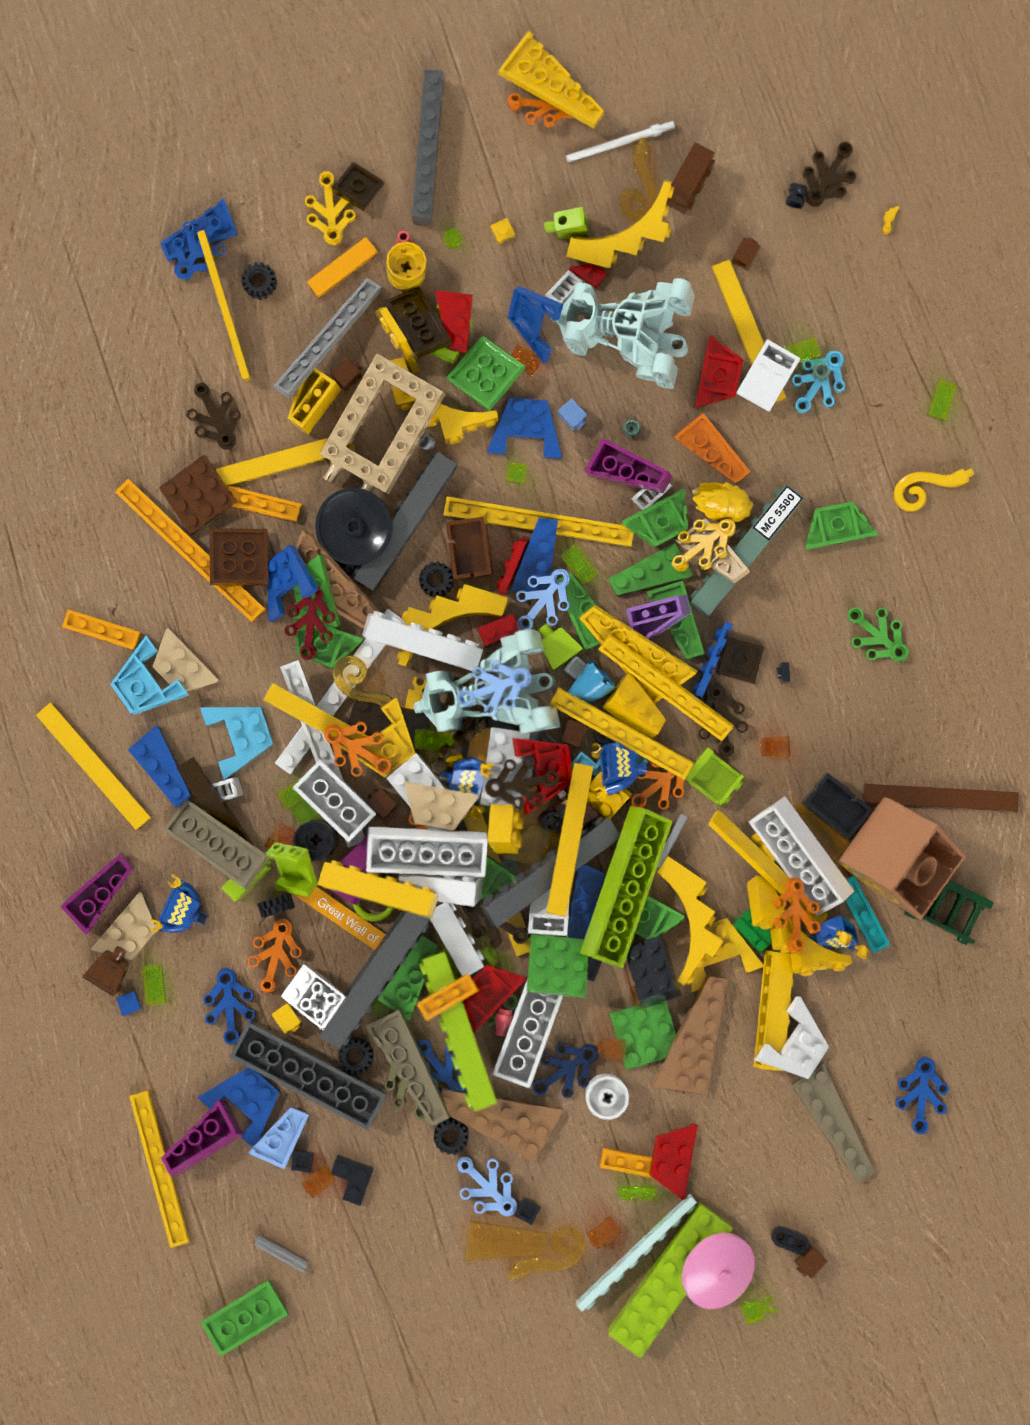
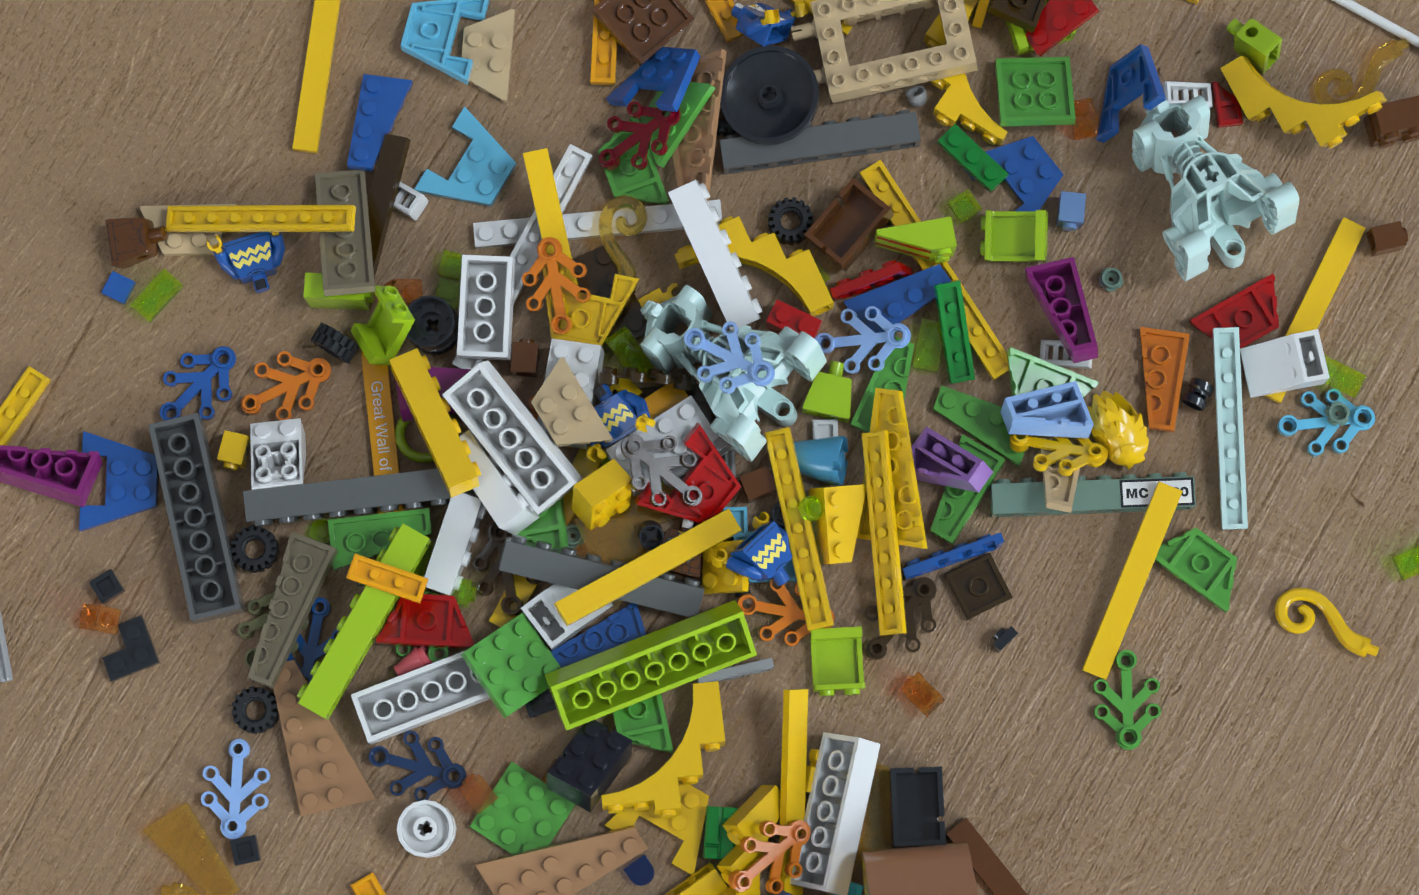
camera: 50 degrees right, 5 degrees down
magenta wedge [60,853,135,935] -> none
light blue wing [248,1106,309,1169] -> none
none -> yellow tile [165,205,356,232]
none -> clear blue tile [623,855,654,886]
none -> blue torso [731,1,810,46]
none -> clear neon green plate [798,496,822,521]
none -> lime slope [874,216,957,263]
none -> green plate [934,280,975,384]
none -> green plate [937,124,1009,193]
none -> lime panel [980,210,1048,262]
none -> light blue wedge [1000,381,1094,438]
none -> yellow tile [1082,481,1183,680]
none -> black wheel [1181,377,1215,411]
none -> light aqua plate [1212,327,1248,530]

